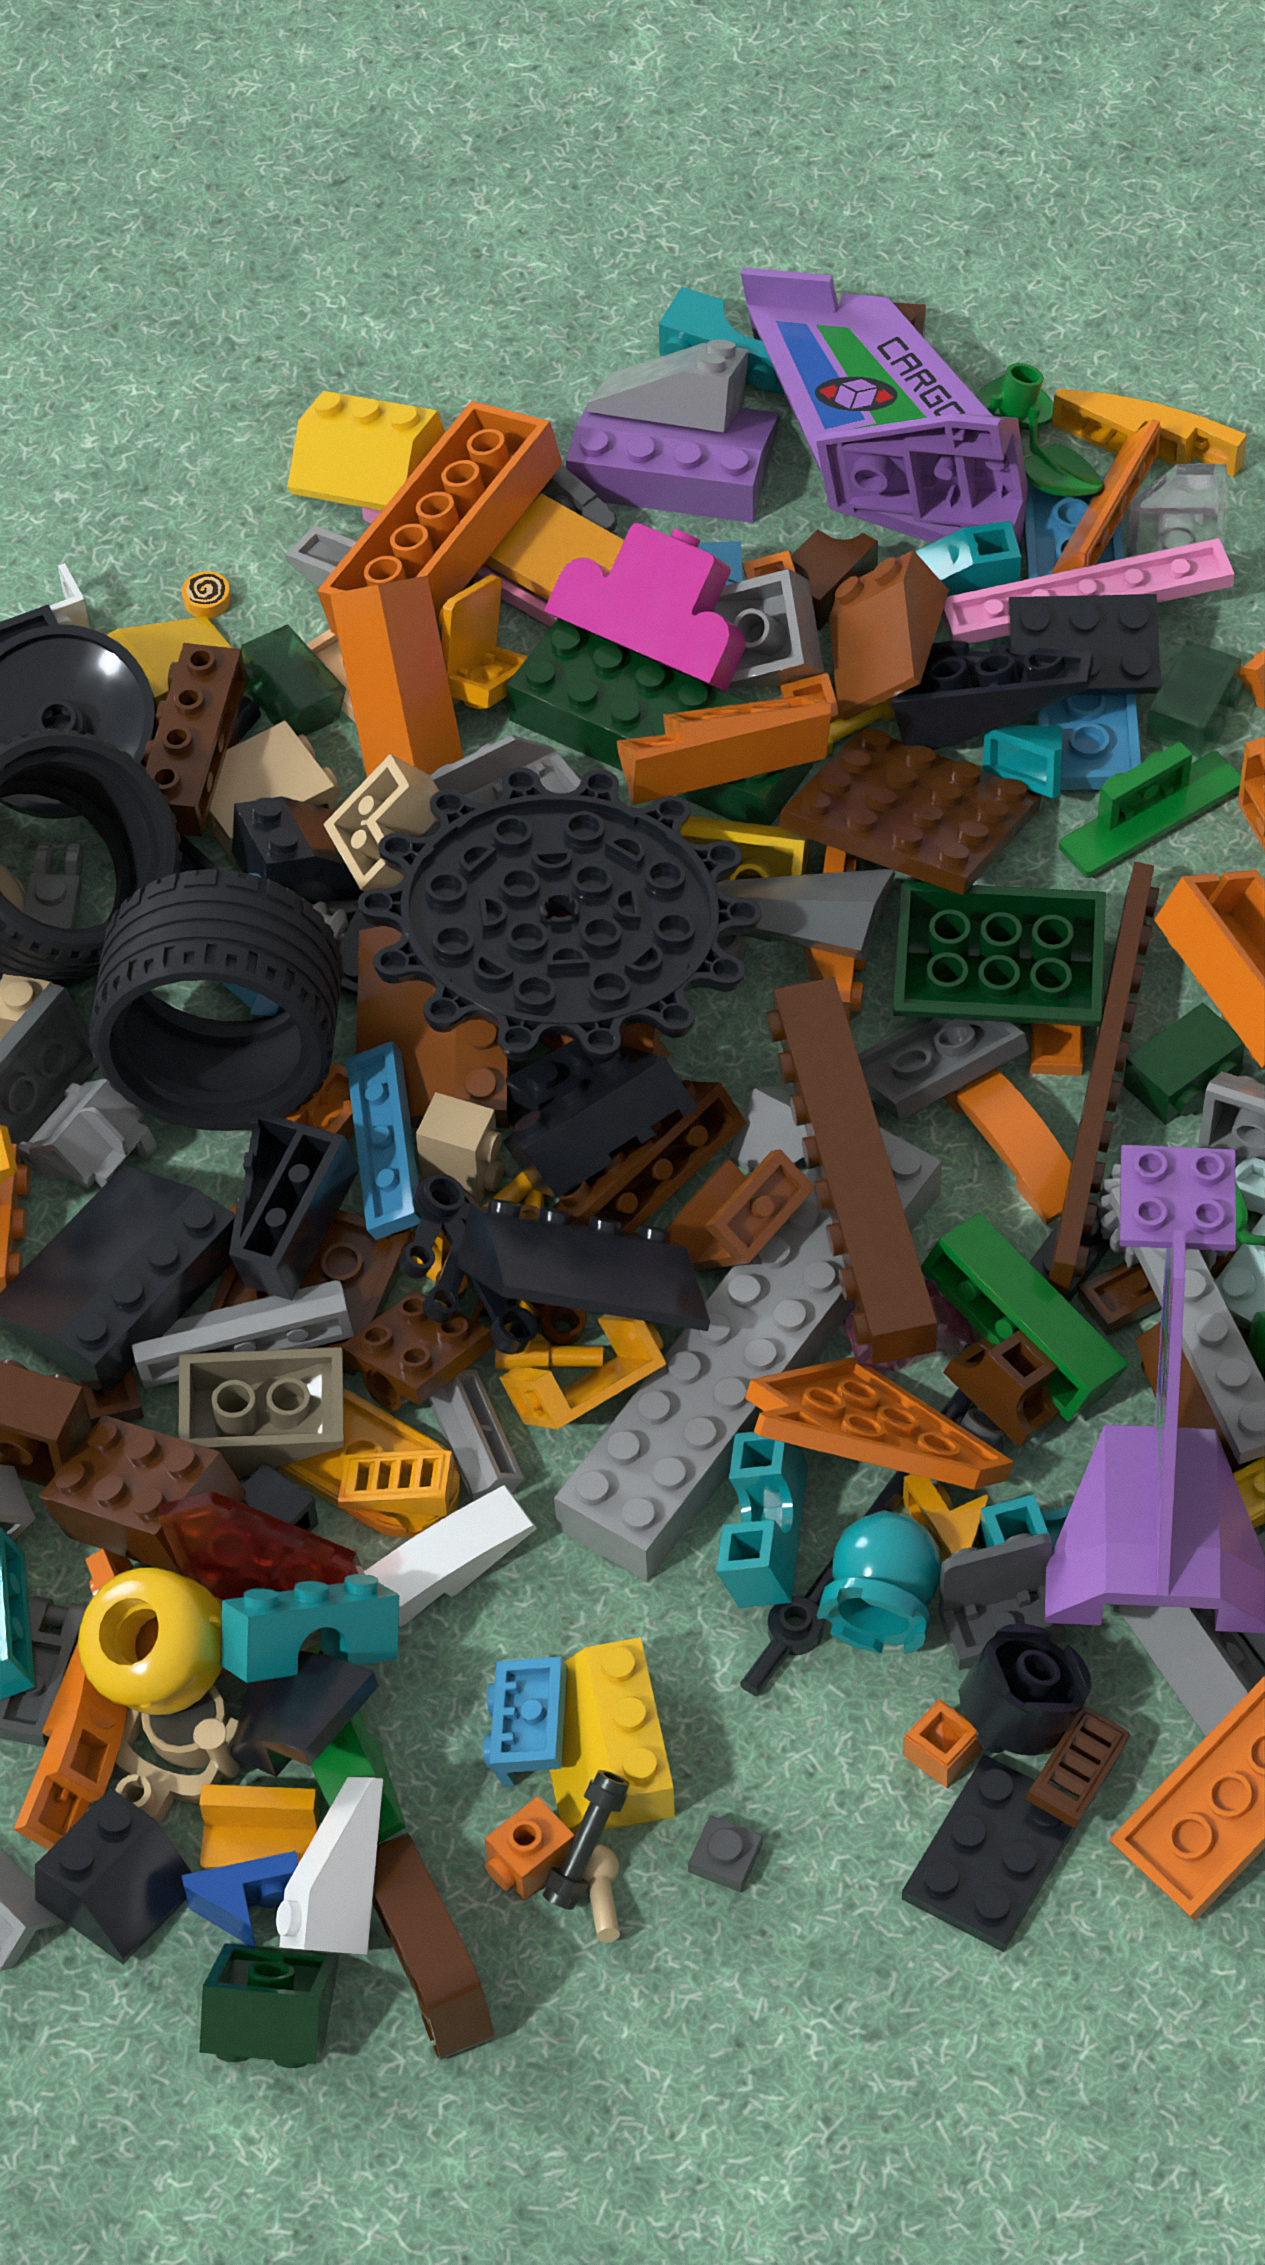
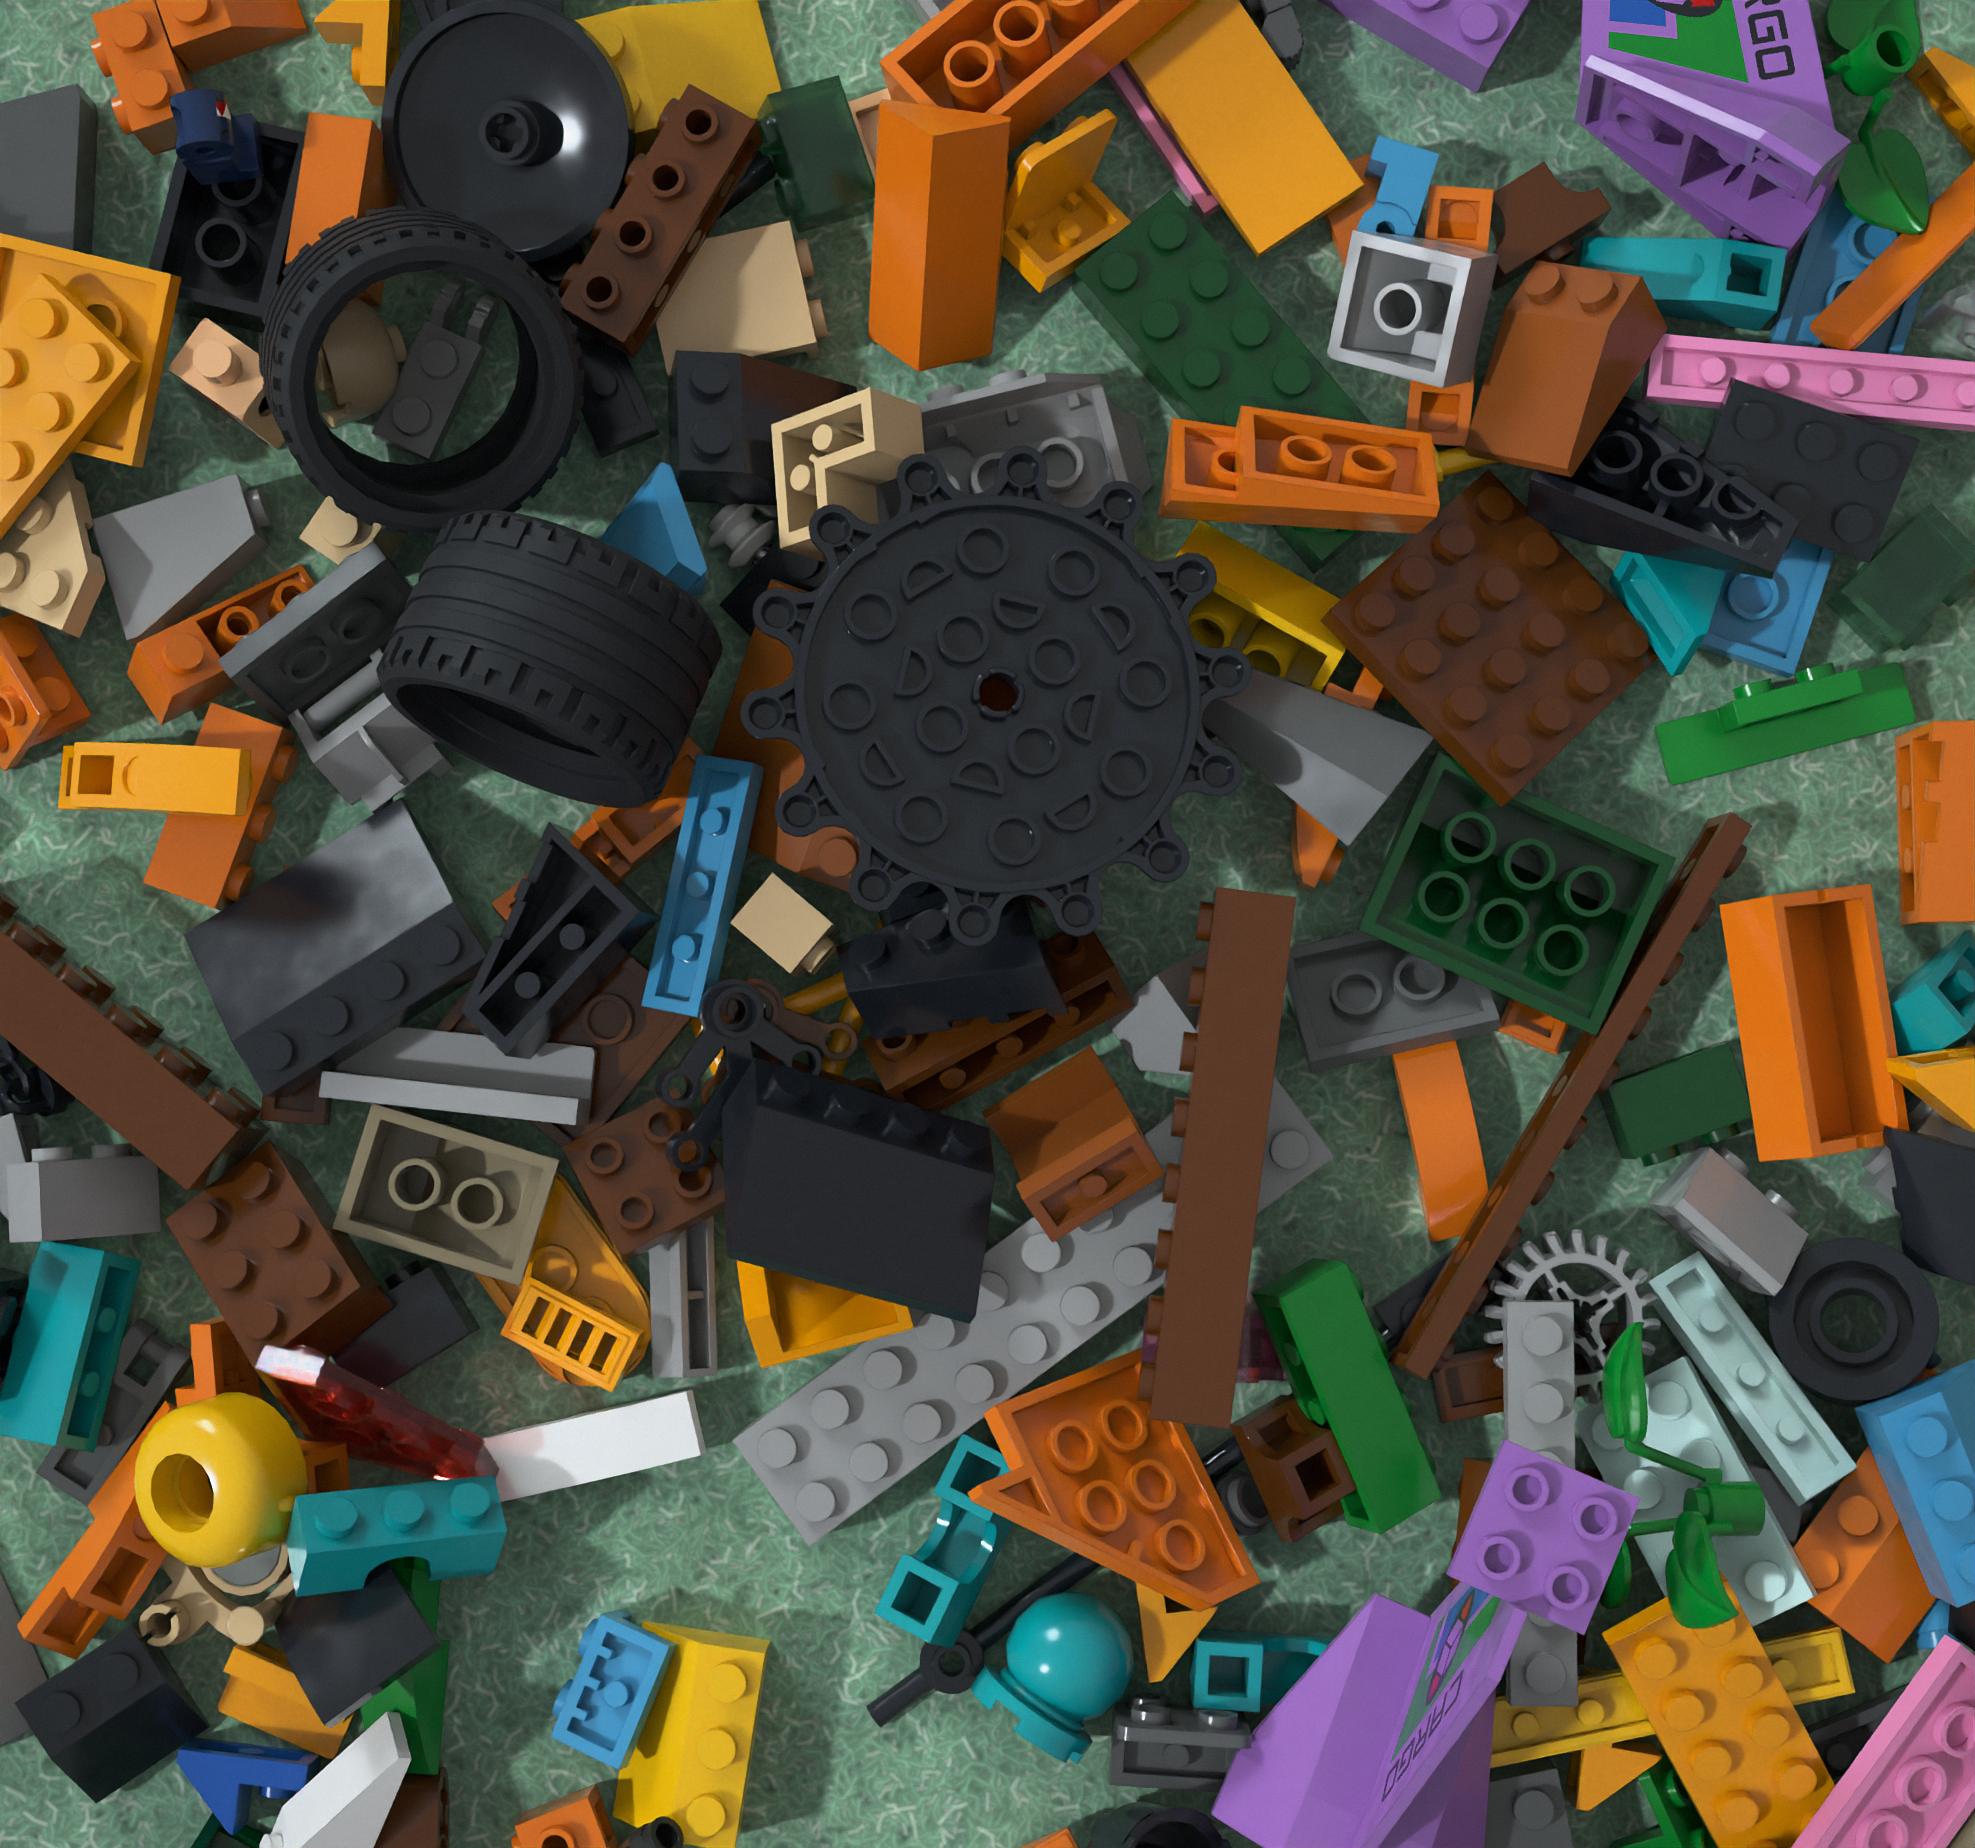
camera: 20 degrees right, 30 degrees up
dark pink brick [544,523,746,692] -> none

